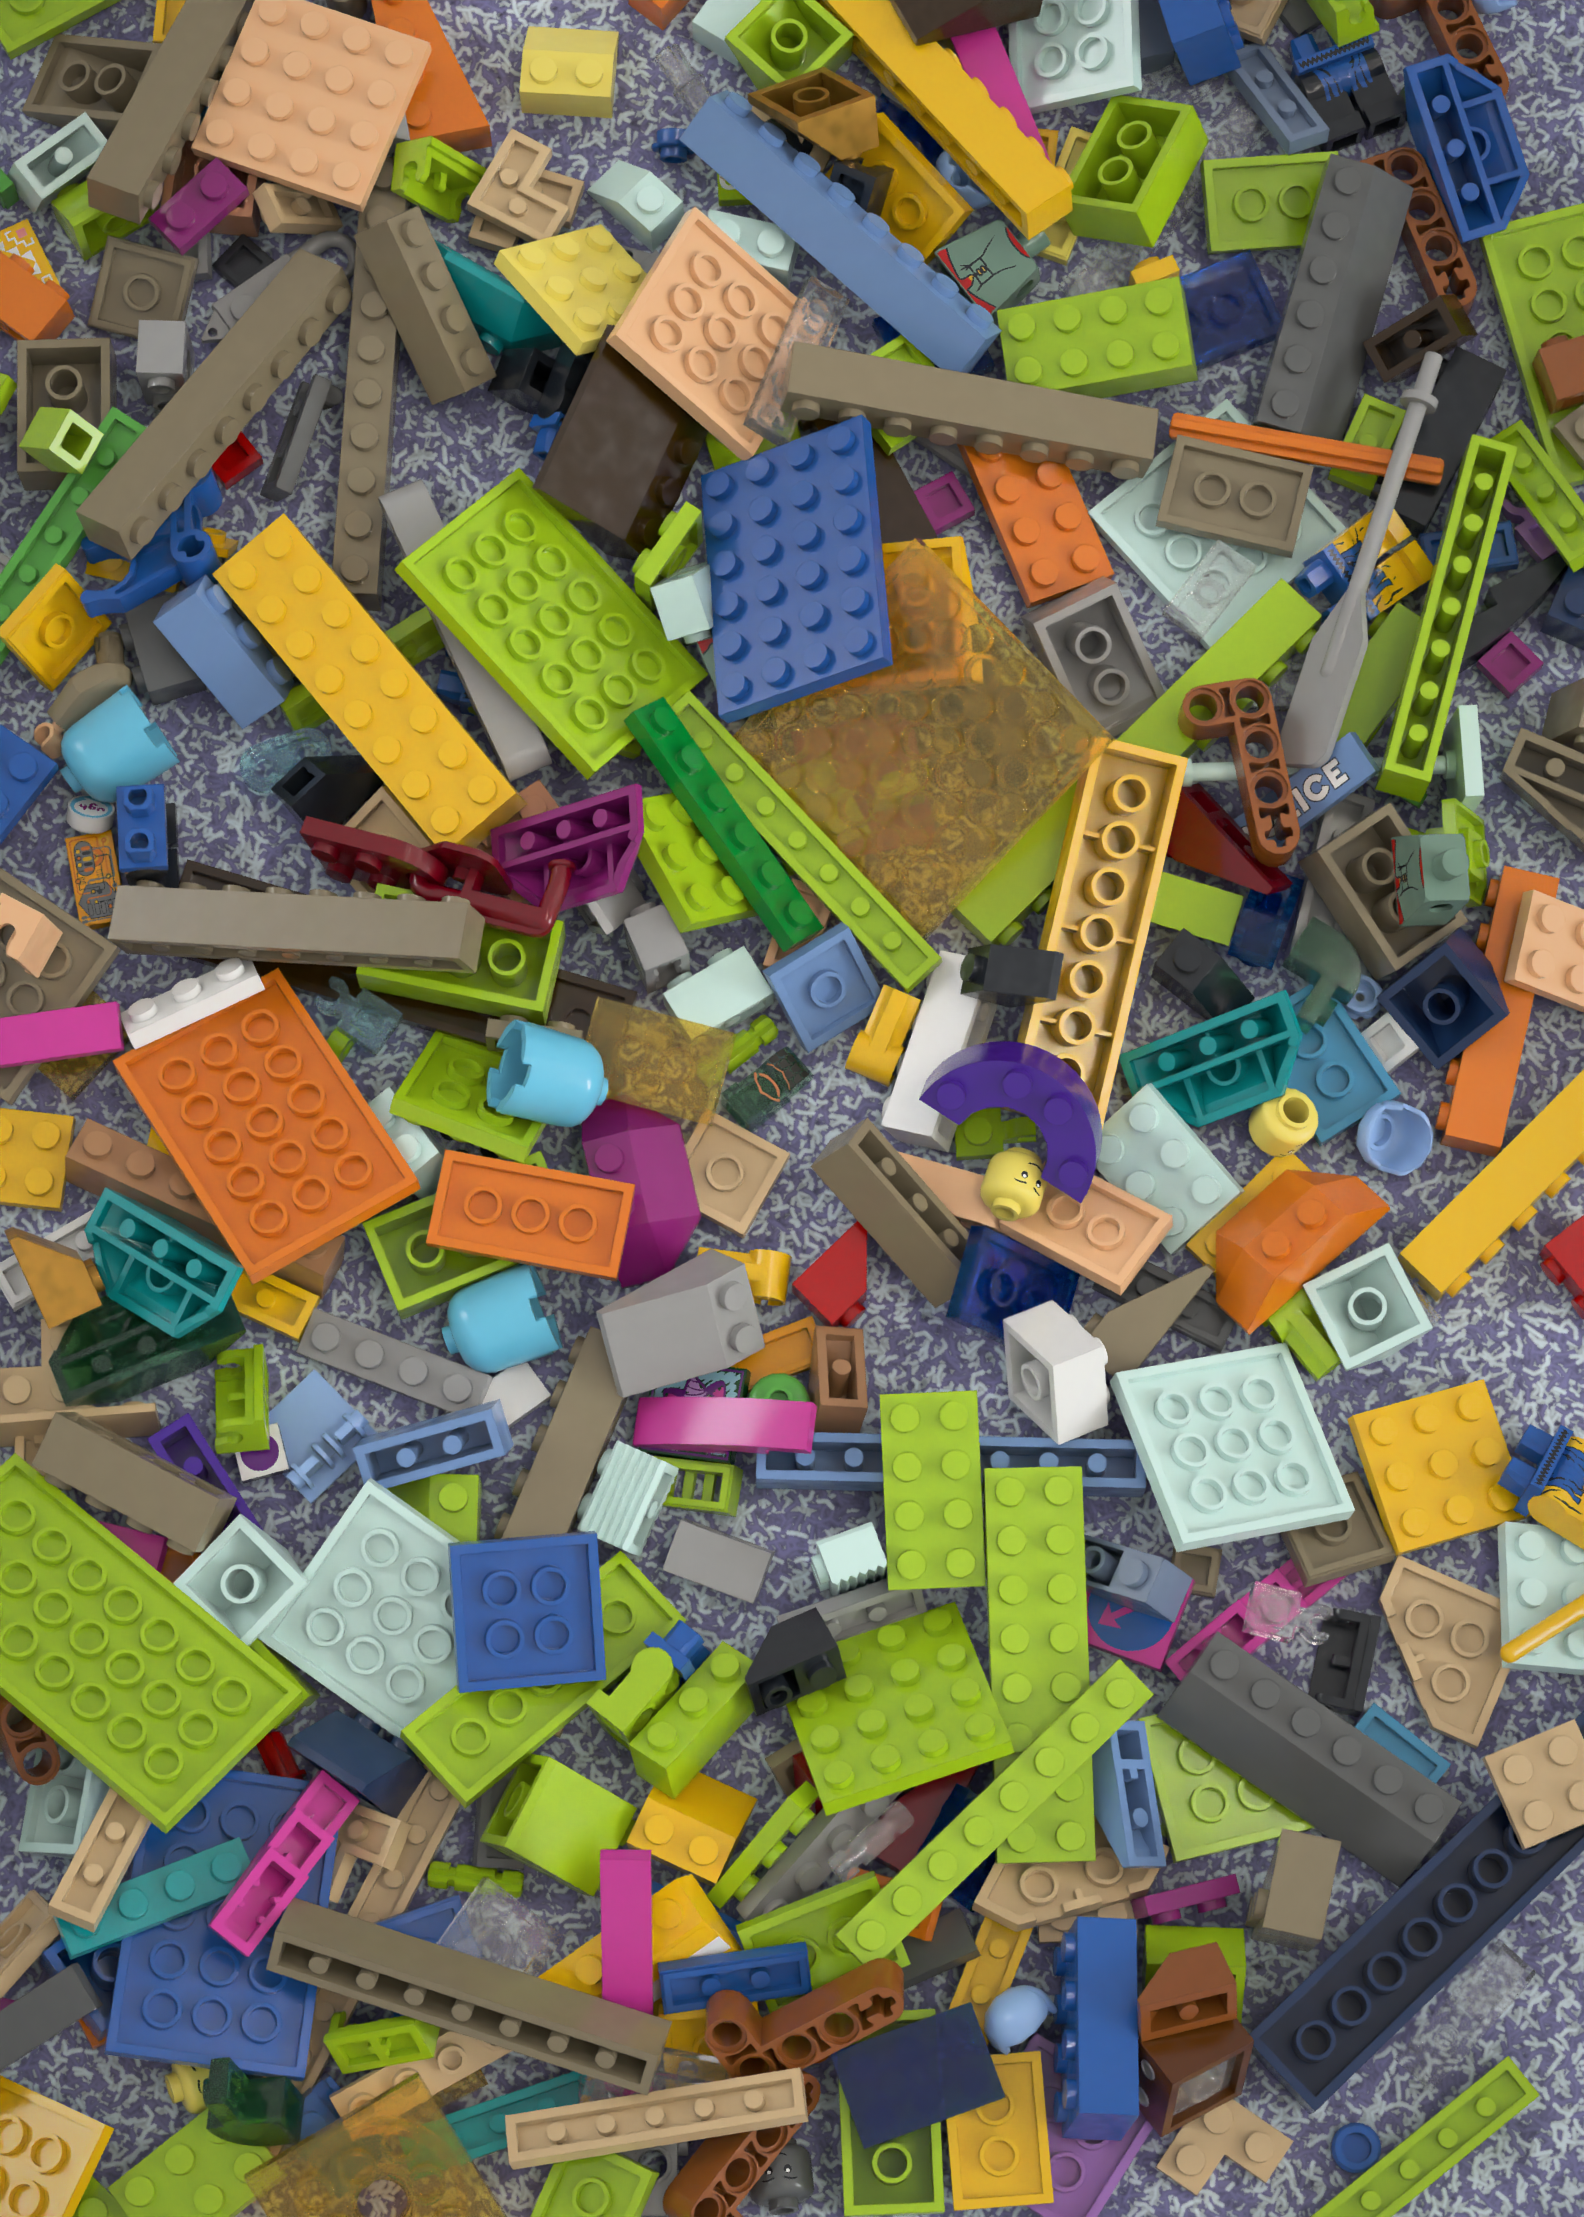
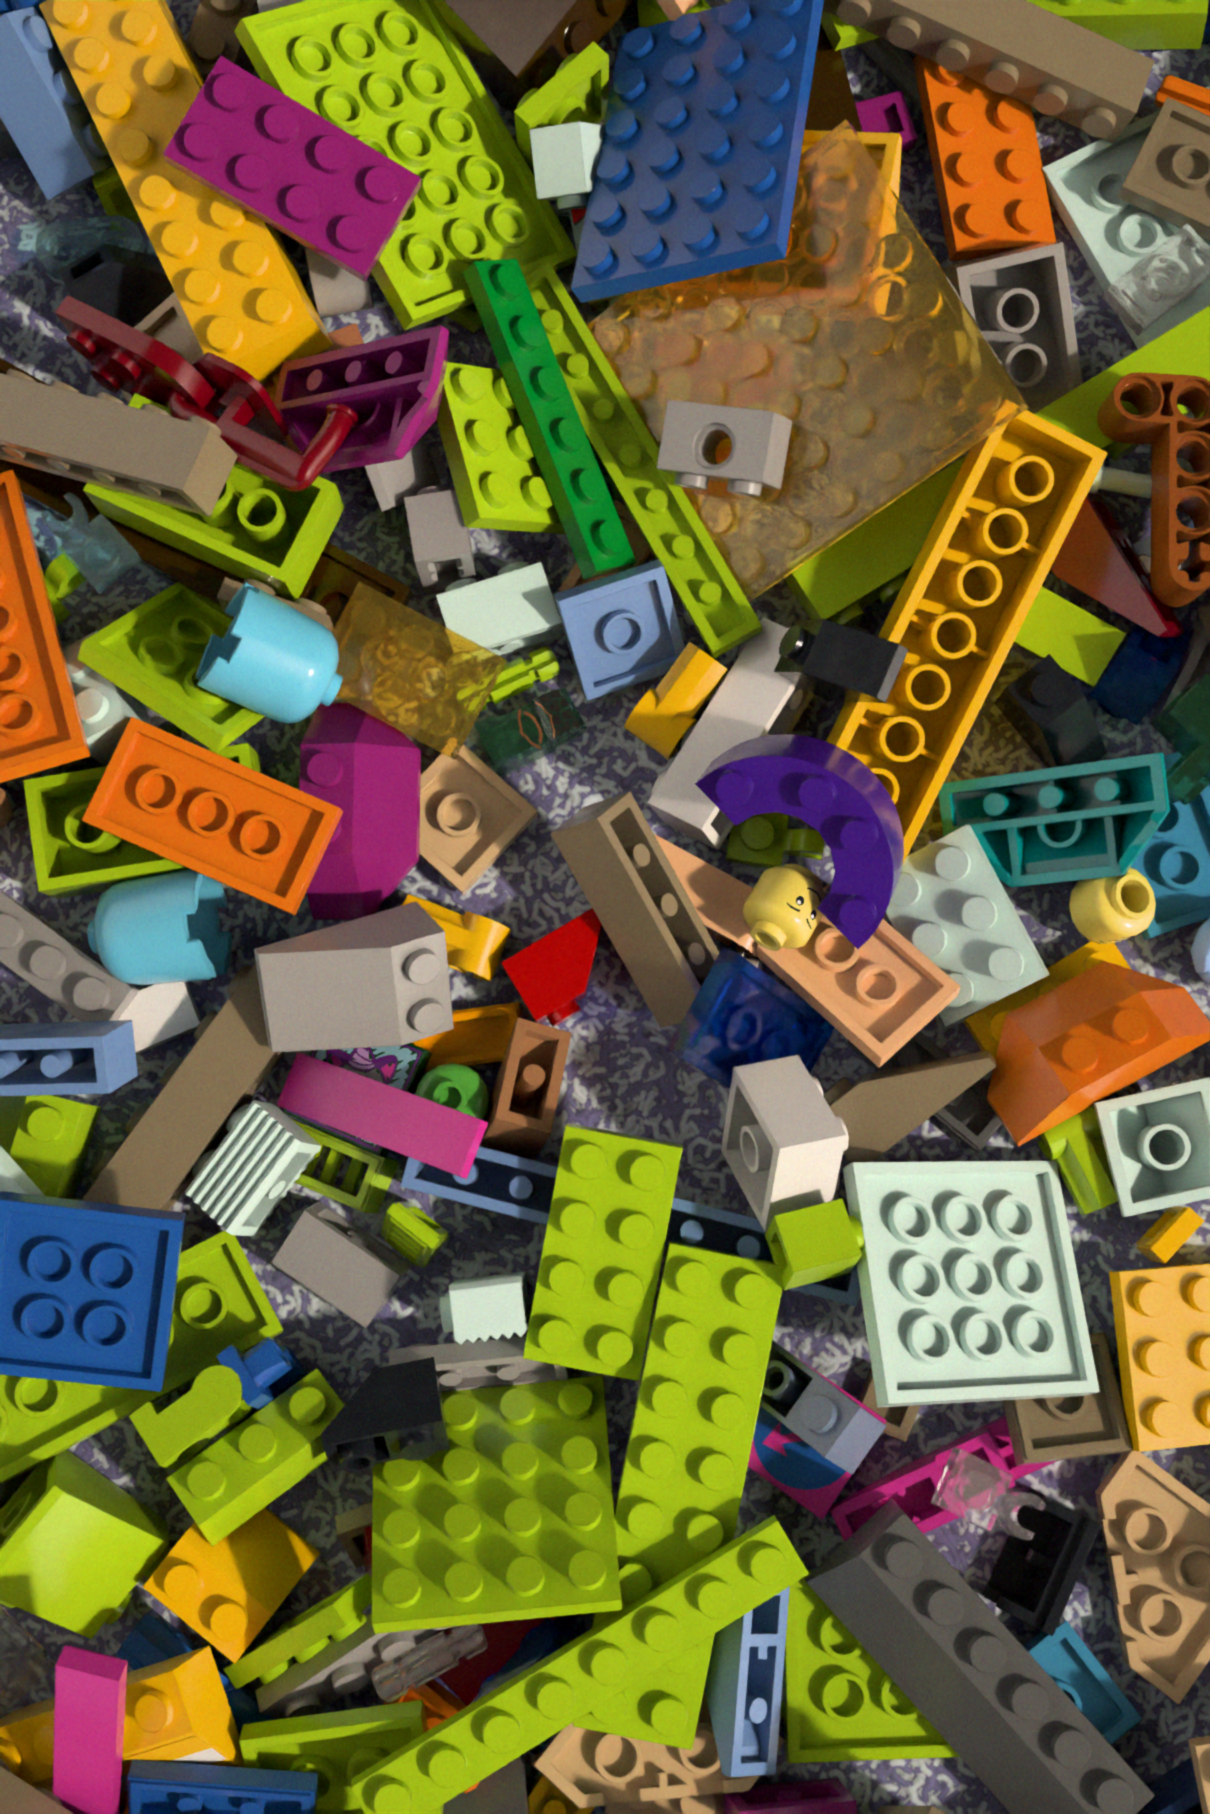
camera: 15 degrees right, 5 degrees up
none -> magenta plate [163,55,421,282]
none -> lime slope [381,1201,450,1268]
none -> light grey brick [657,400,792,497]
none -> lime brick [765,1198,864,1290]
none -> yellow tile [1136,1206,1204,1263]

